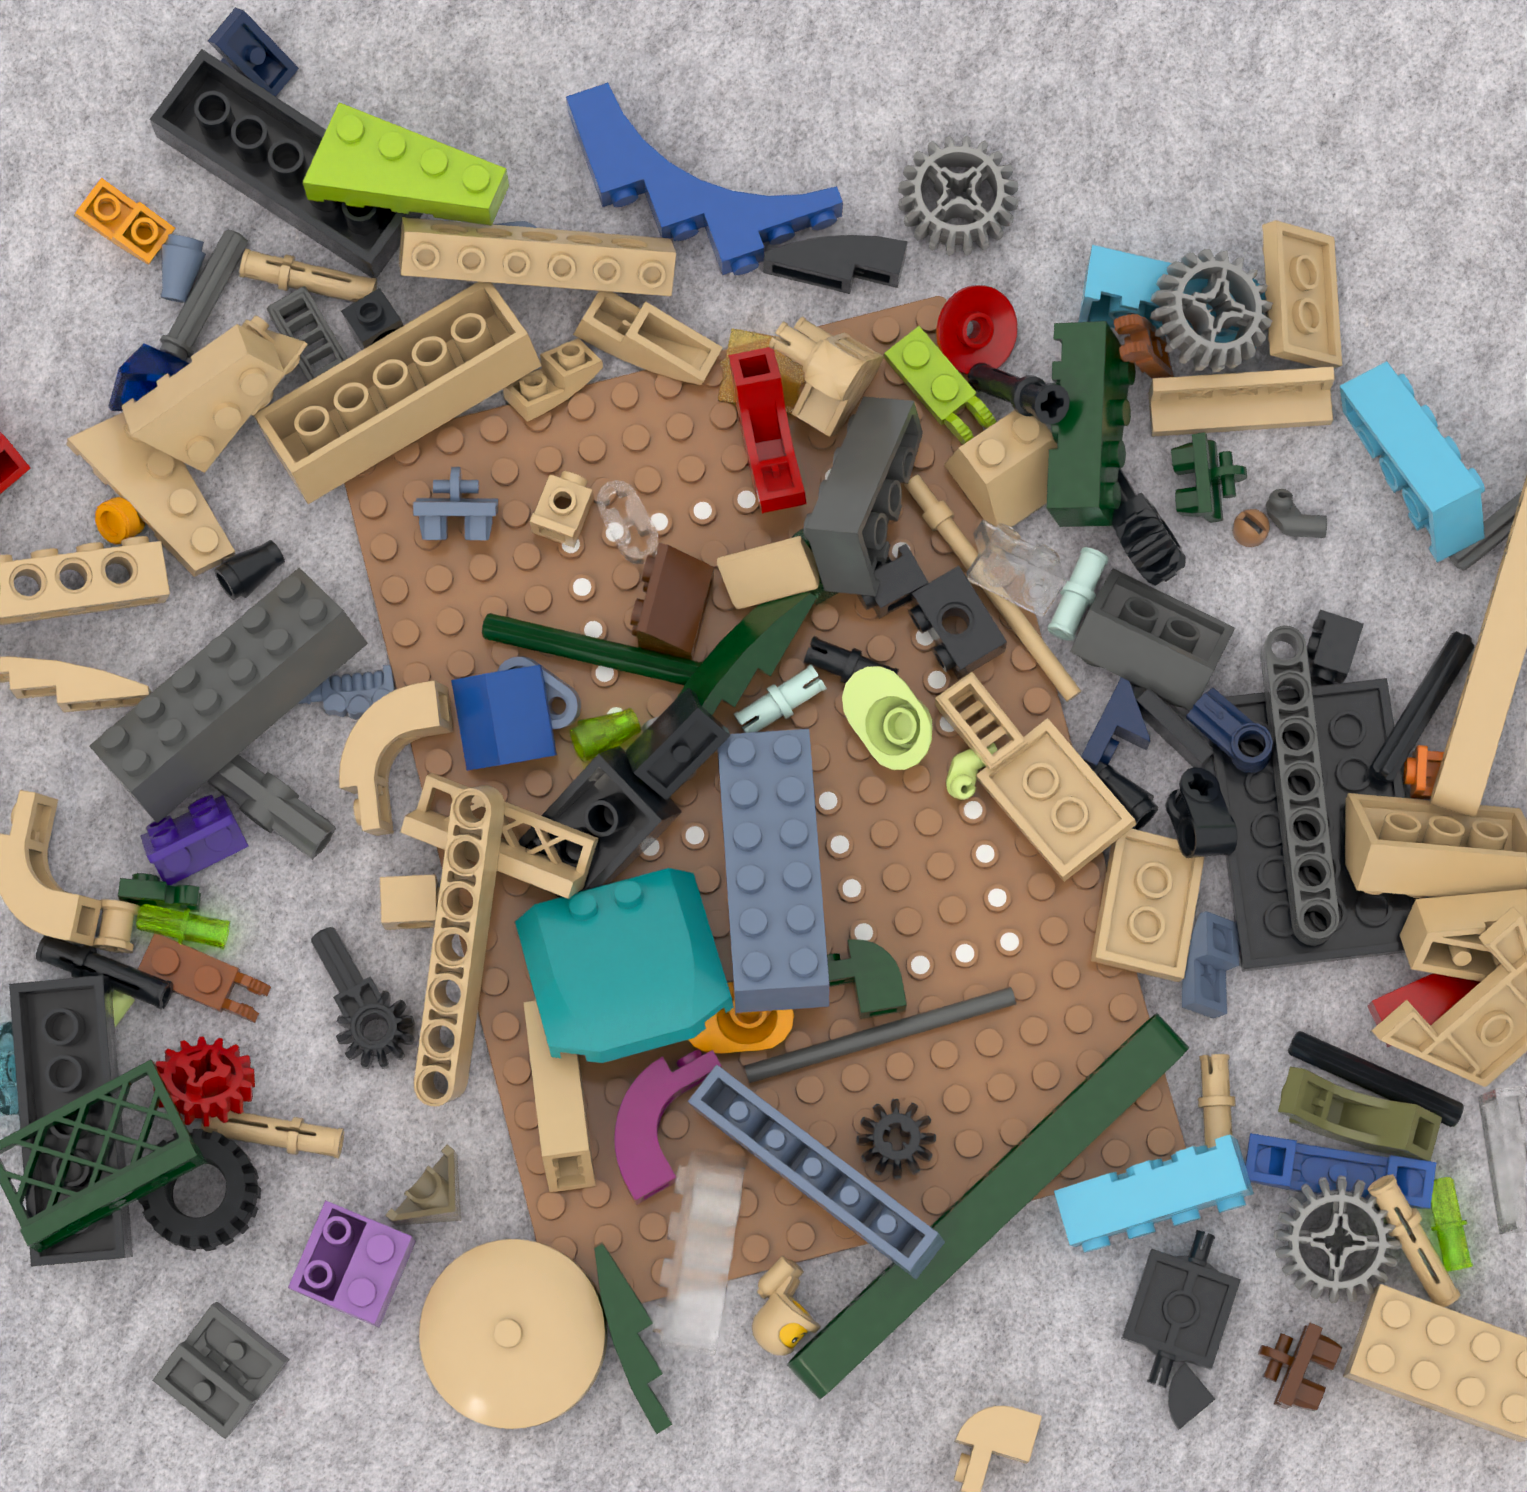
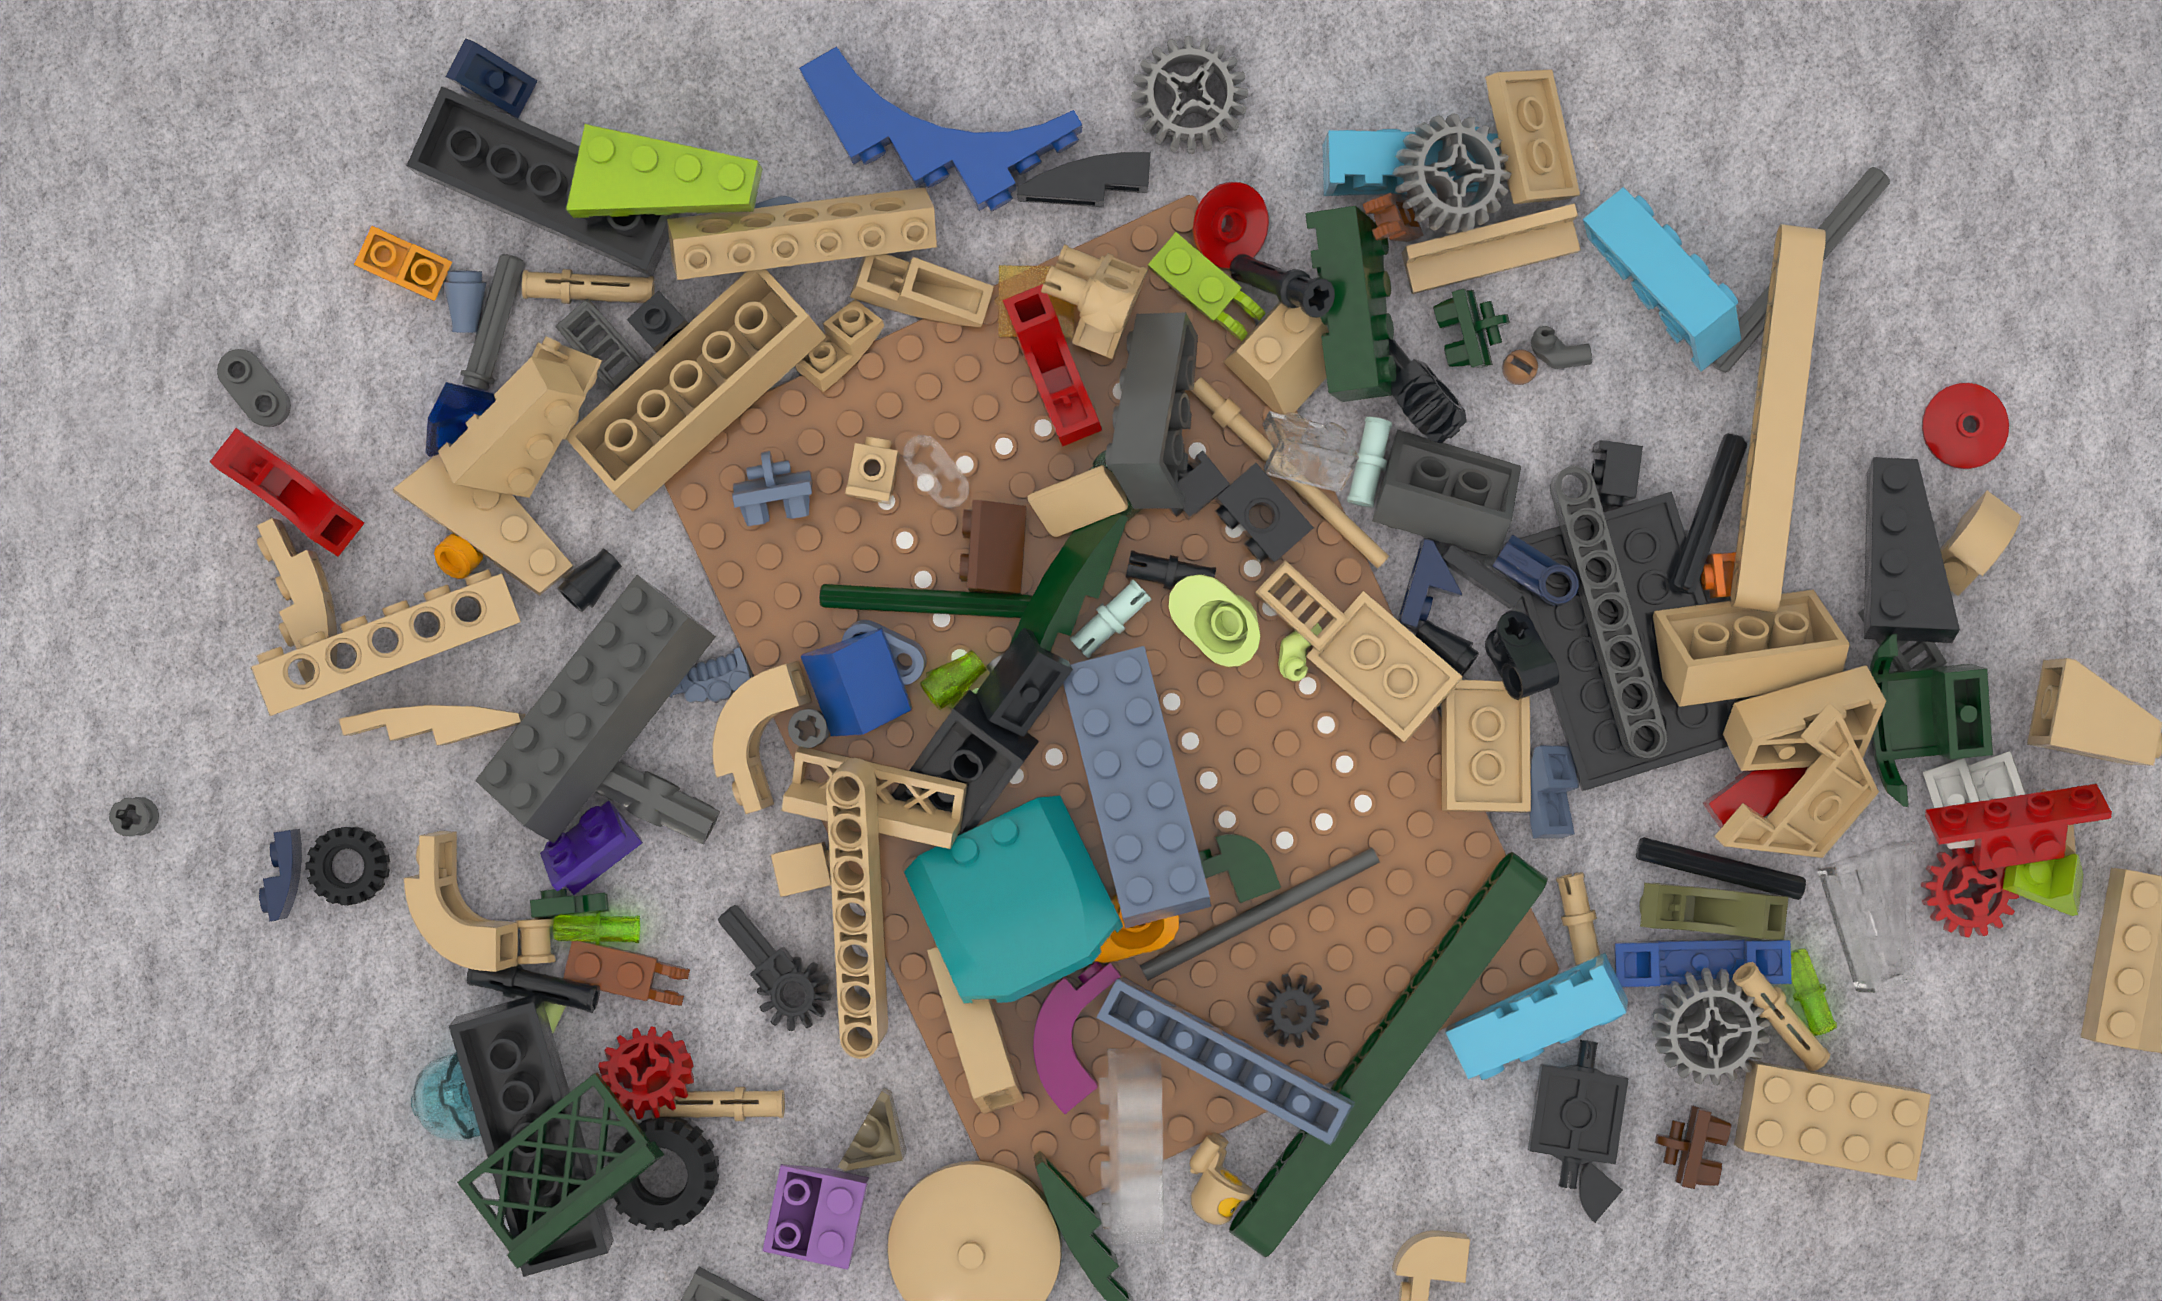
camera: 15 degrees left, 10 degrees up
none -> dark grey bush [788,709,829,748]

